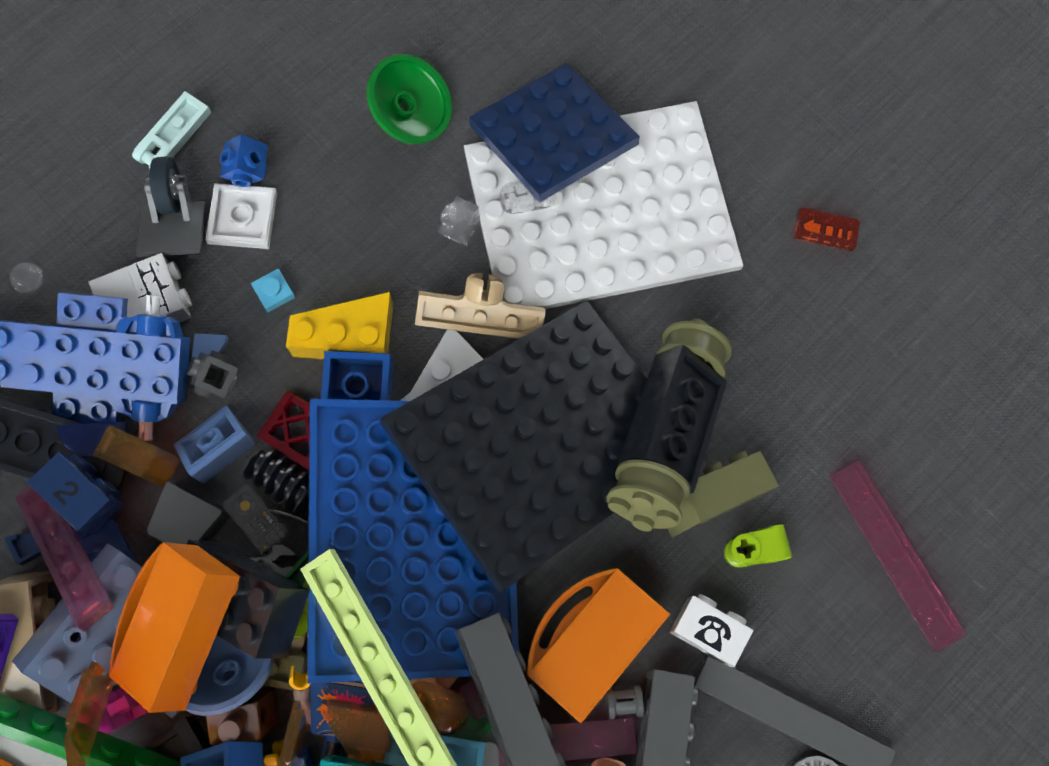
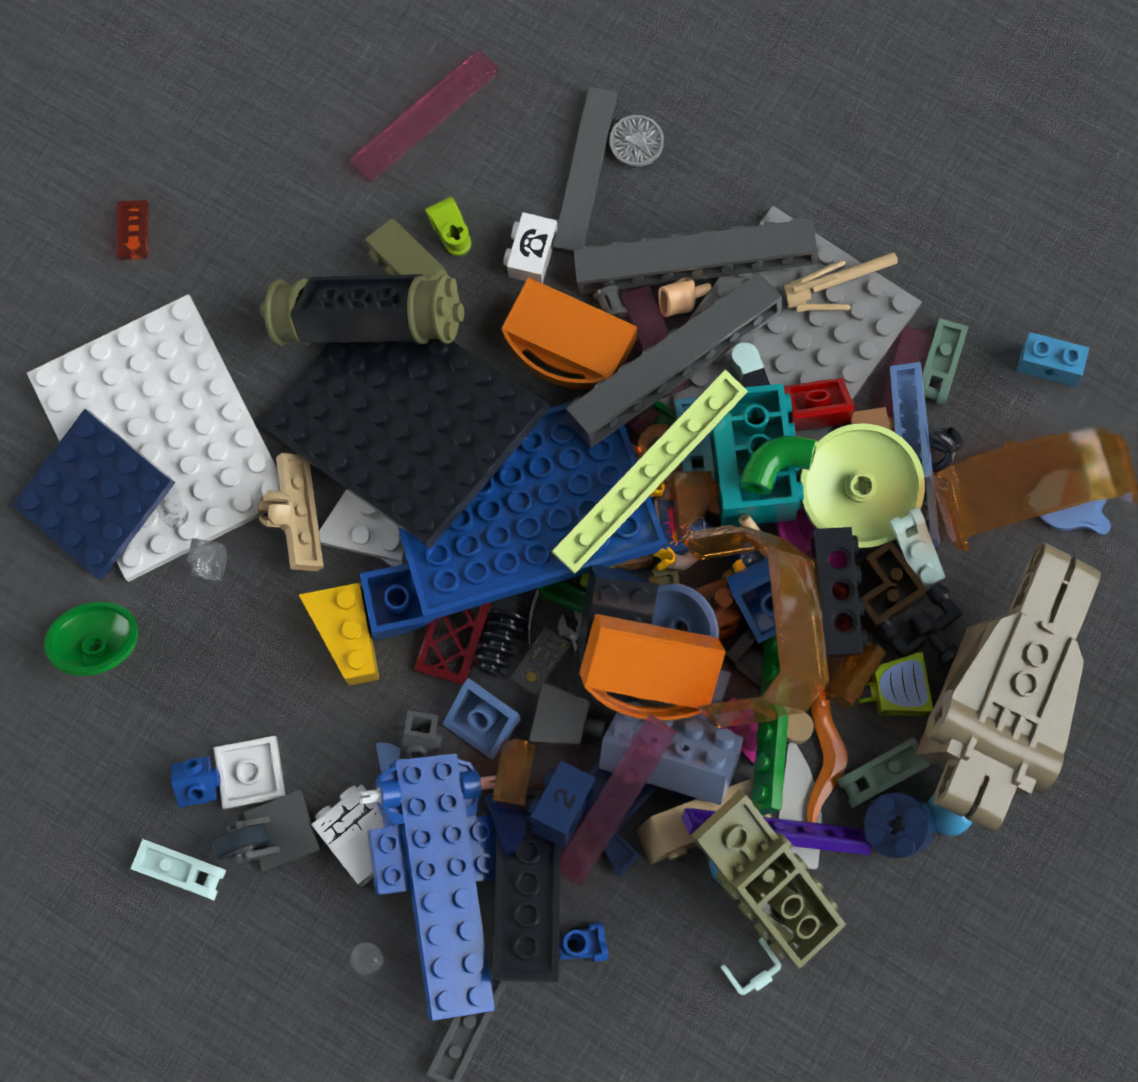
camera: 95 degrees left, 0 degrees up
medium azure plate [251,269,295,313] -> none

